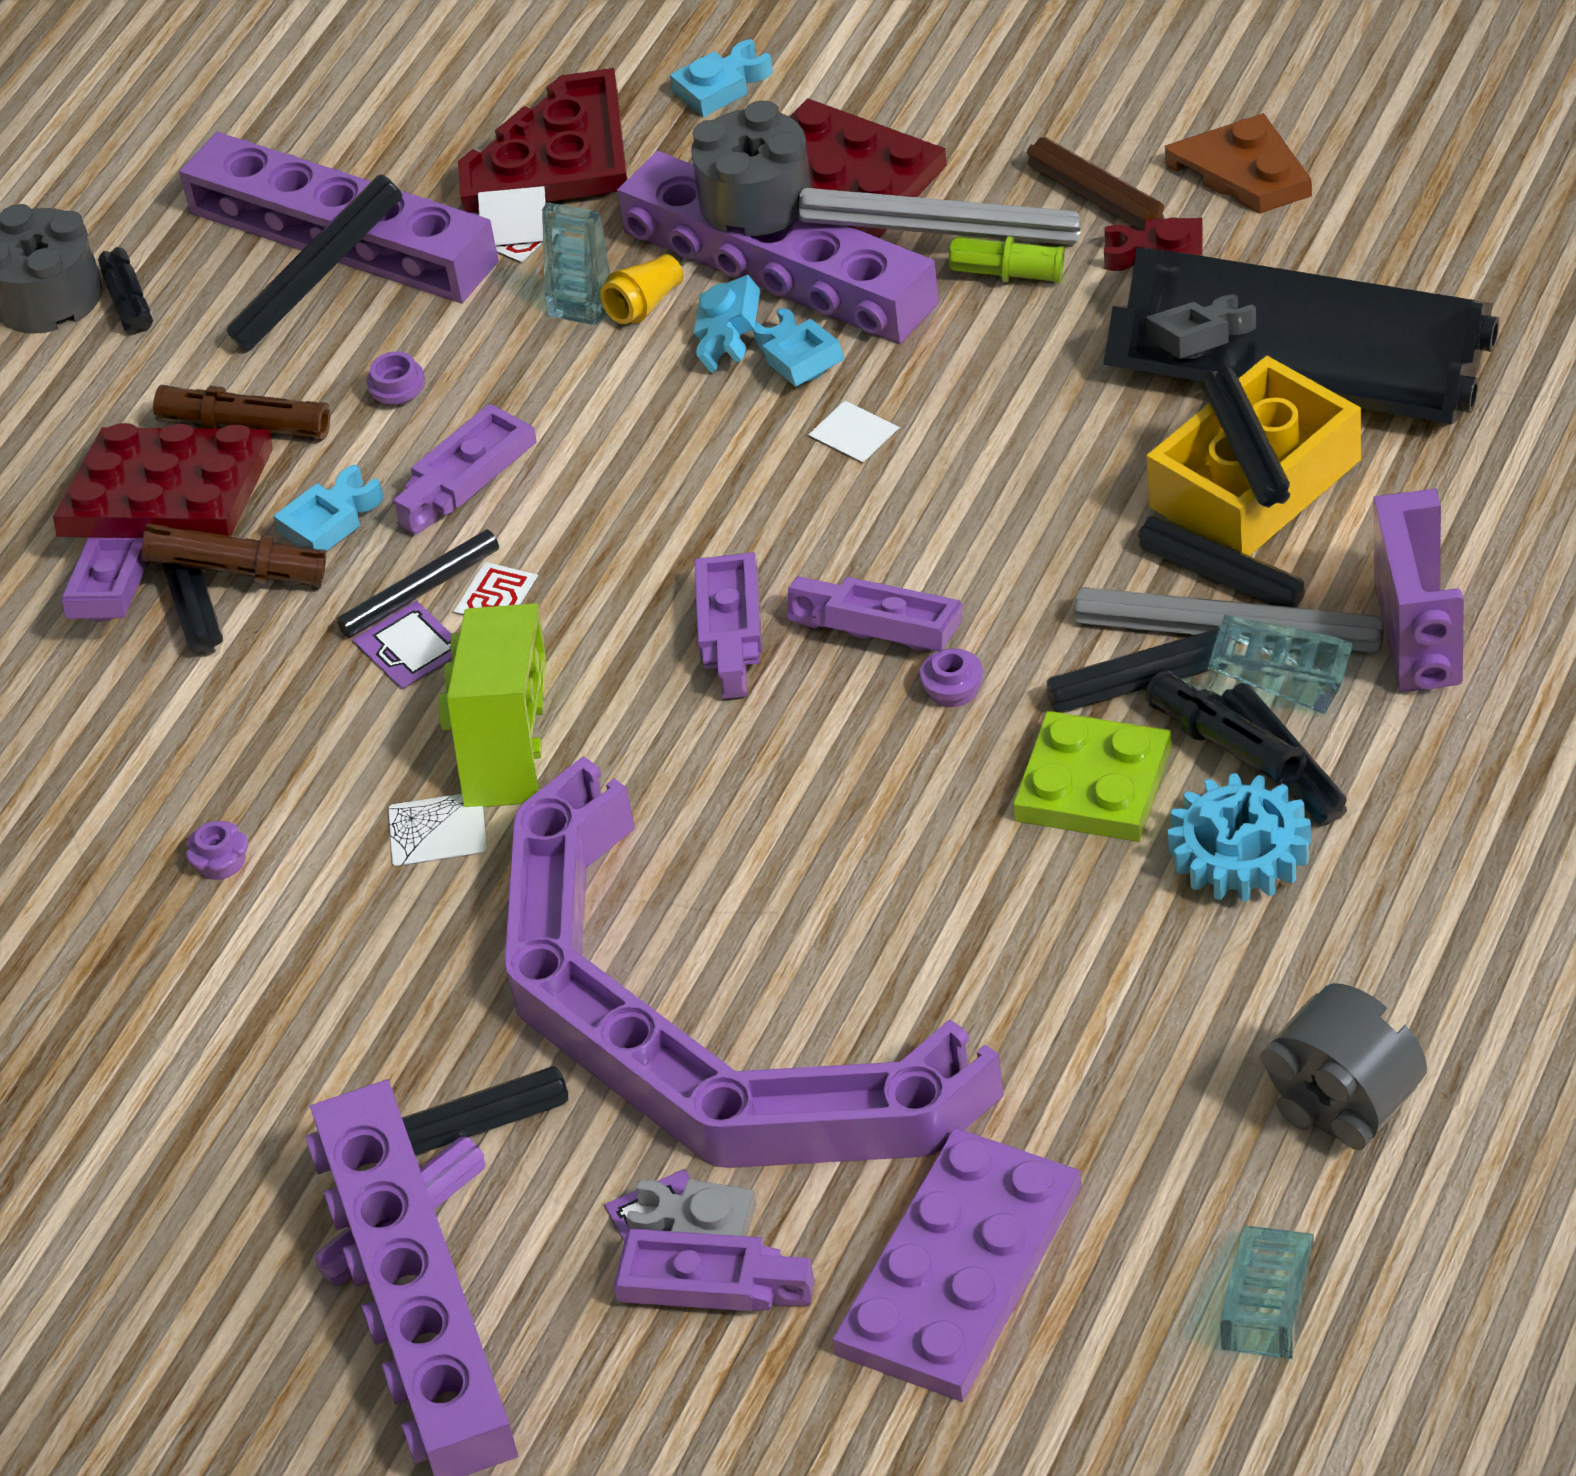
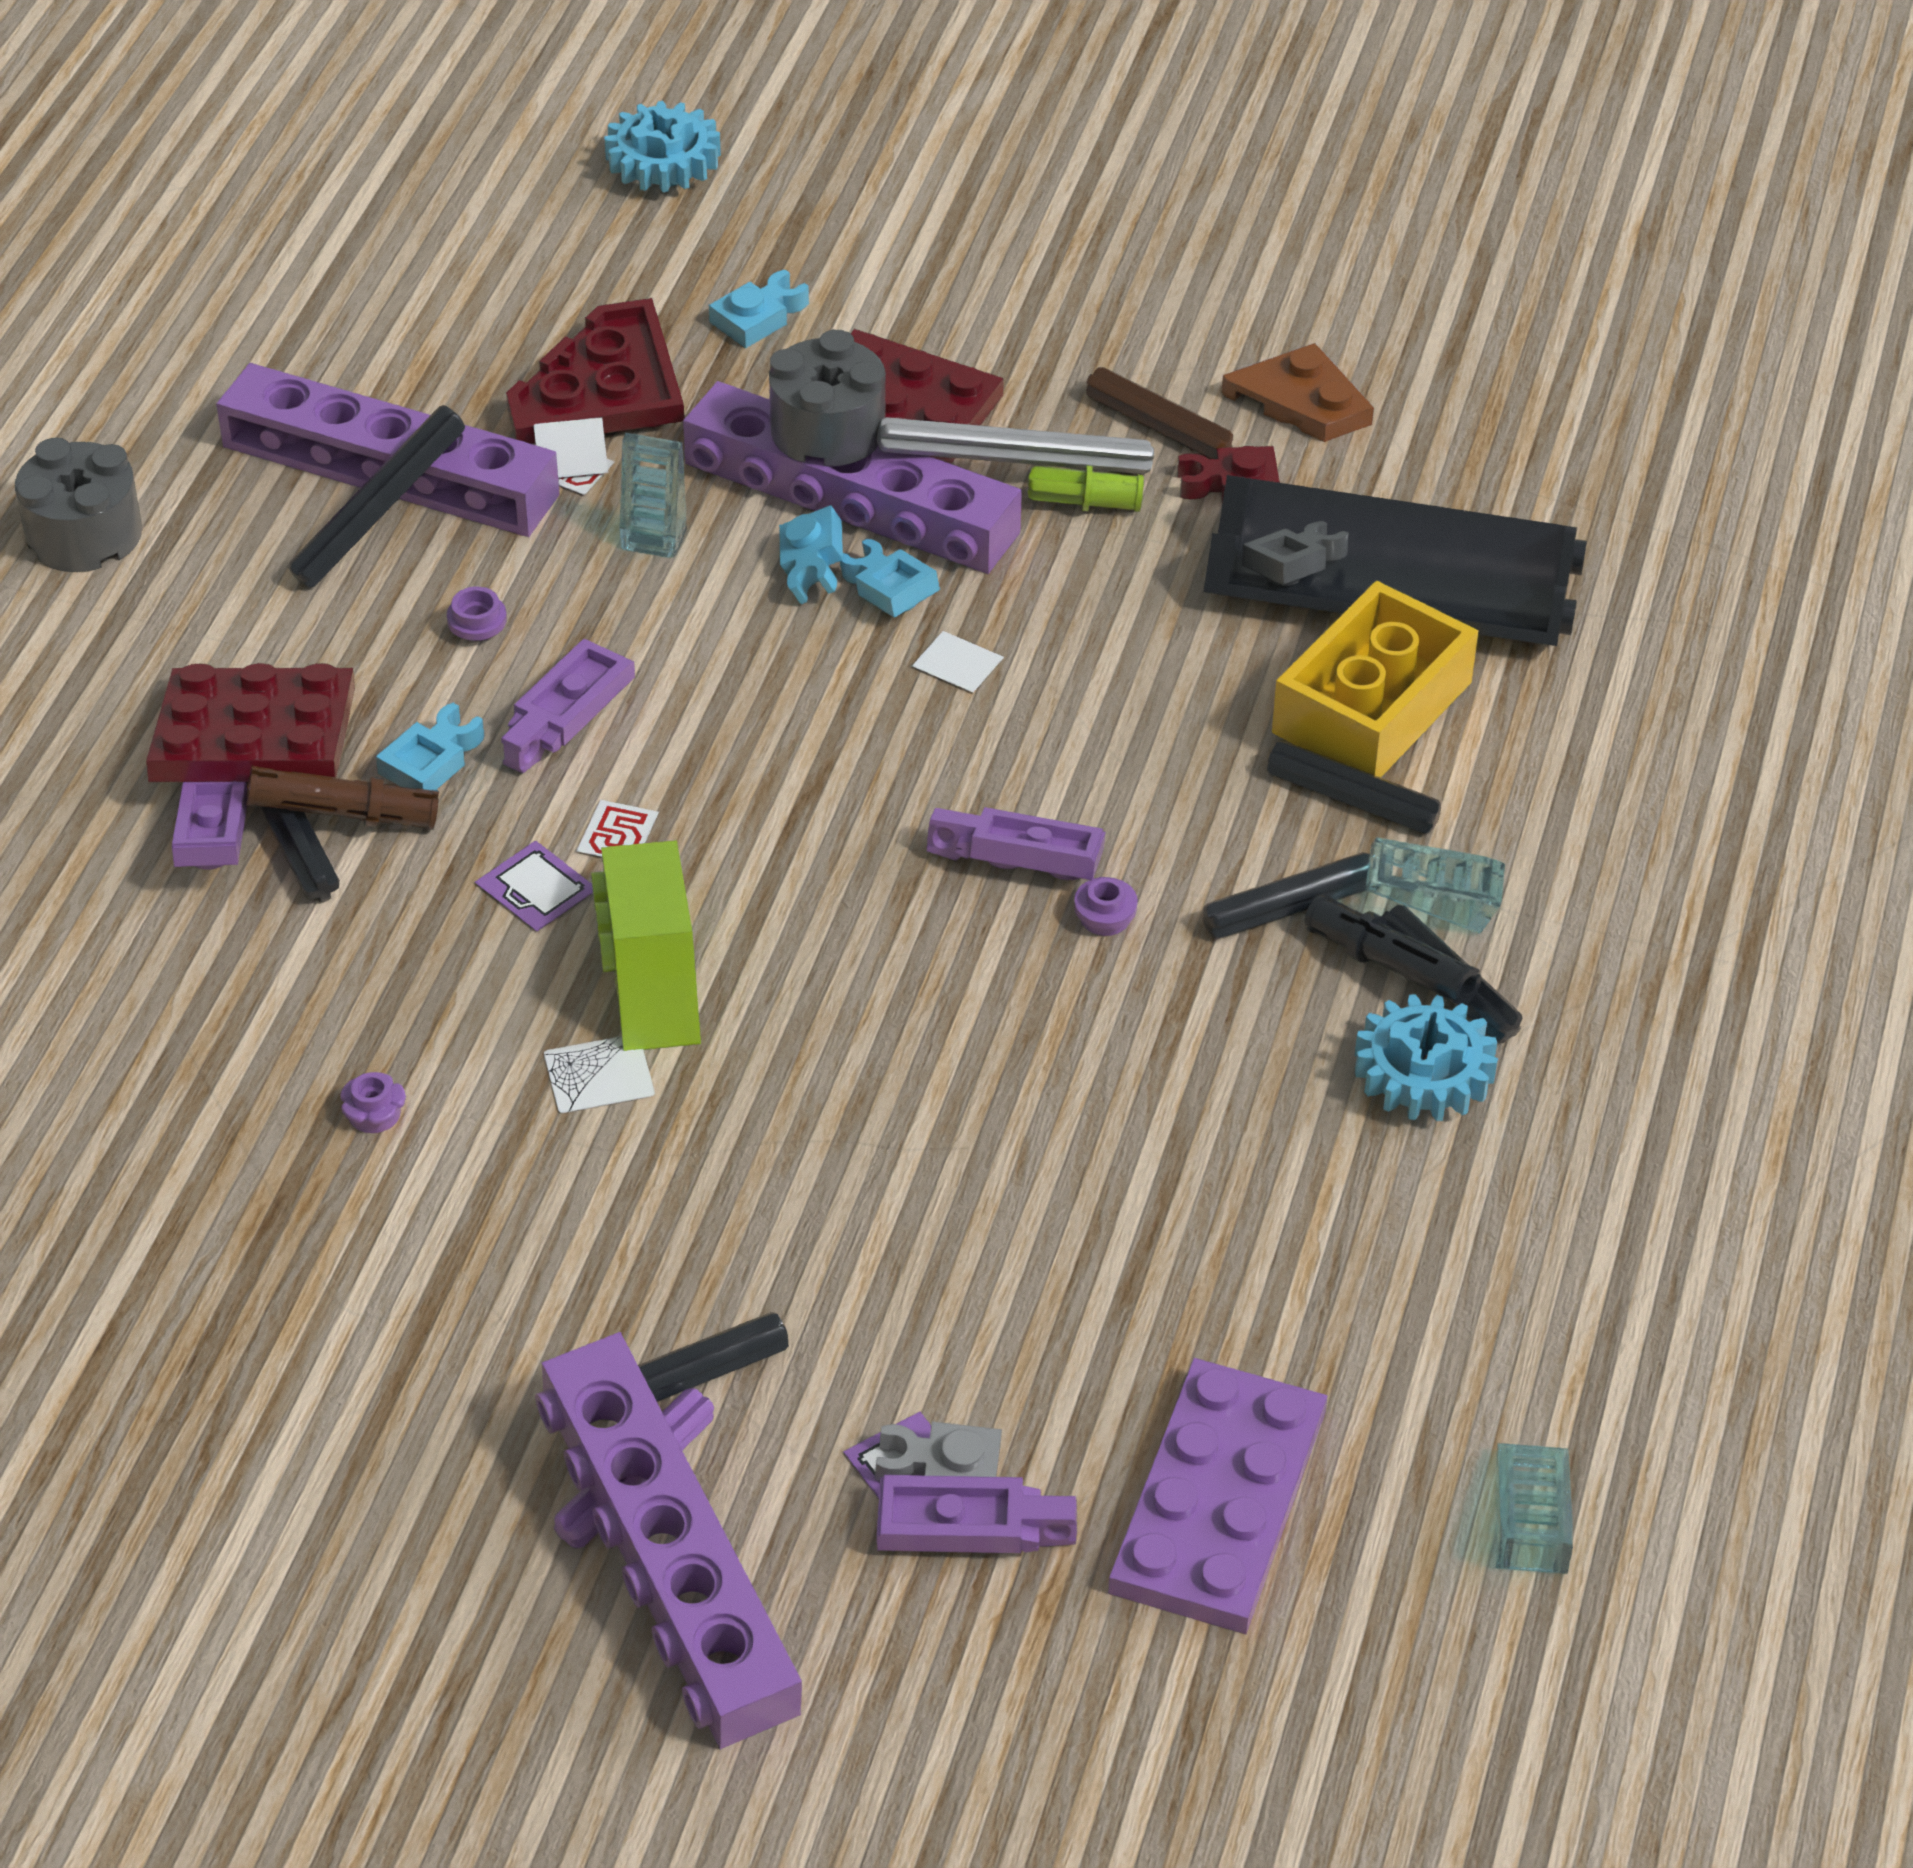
camera: 15 degrees left, 0 degrees up
black axle [98,247,153,334] -> none
reddish brown pin [153,384,331,440] -> none
black bar [336,529,499,639] -> none
medium lavender piece [505,756,1004,1168] -> none
yellow cone [600,254,684,324] -> none
medium lavender hinge [695,552,763,699] -> none
lime plate [1013,711,1172,842] -> none
light grey axle [1074,587,1384,653] -> none
black axle [1204,367,1290,508] -> none
dark grey brick [1260,983,1427,1150] -> none
medium lavender panel [1373,488,1464,692] -> none

